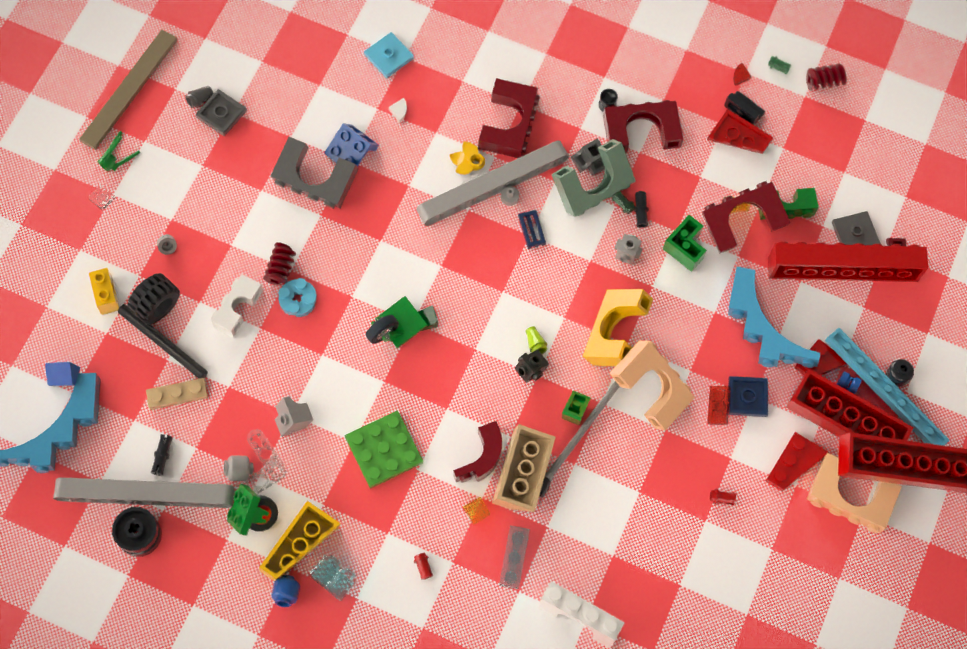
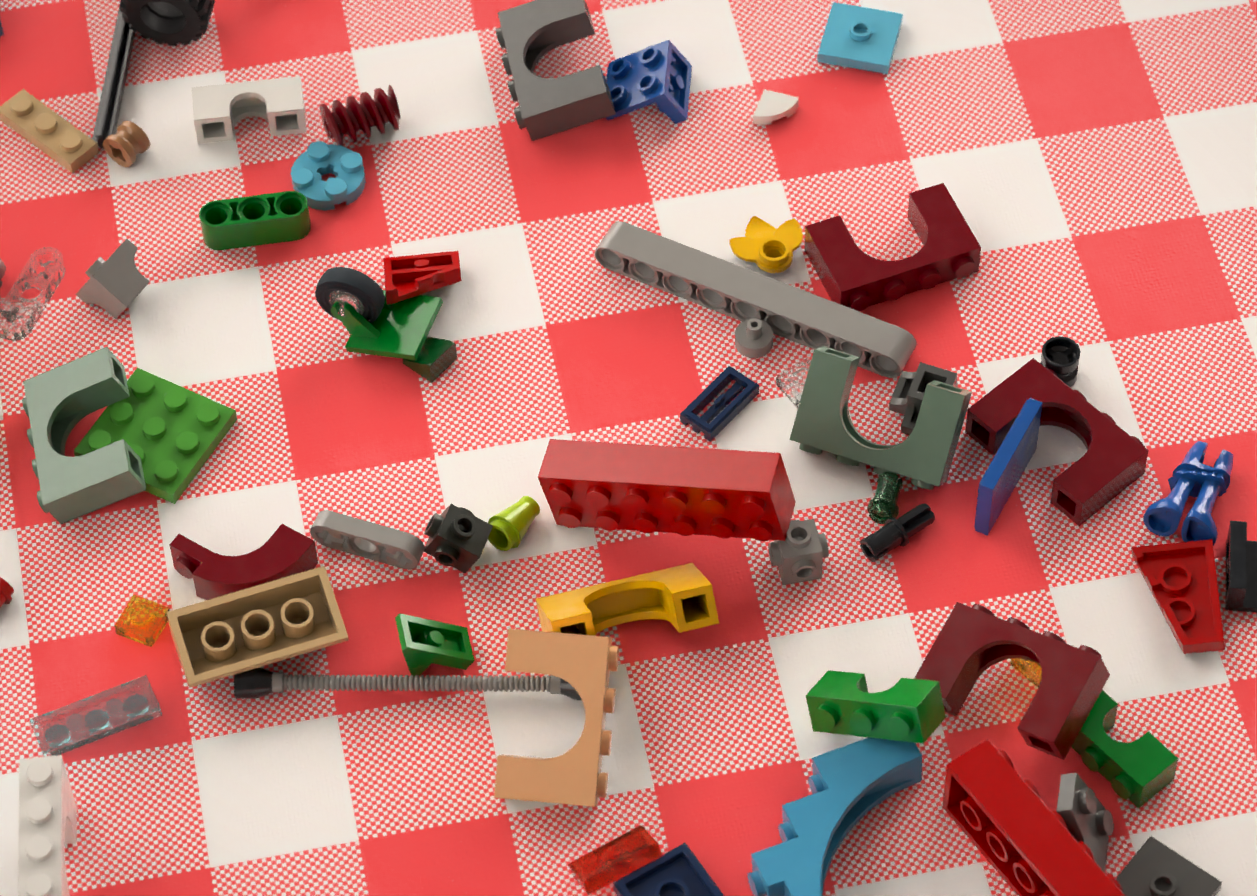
camera: 60 degrees right, 15 degrees down
green brick [663,215,707,272] -> none
none -> arch [22,347,146,524]
none -> medium nougat wheel [103,120,150,167]
none -> green beam [199,191,311,250]
none -> light grey beam [310,510,425,570]
none -> red wing [383,251,461,304]
none -> red brick [538,439,796,541]
none -> clear plate [776,358,811,409]
none -> green arch [805,670,946,744]
none -> blue tile [974,398,1042,536]
none -> dark grey wing [1057,773,1114,872]
none -> blue piece [1143,441,1233,546]

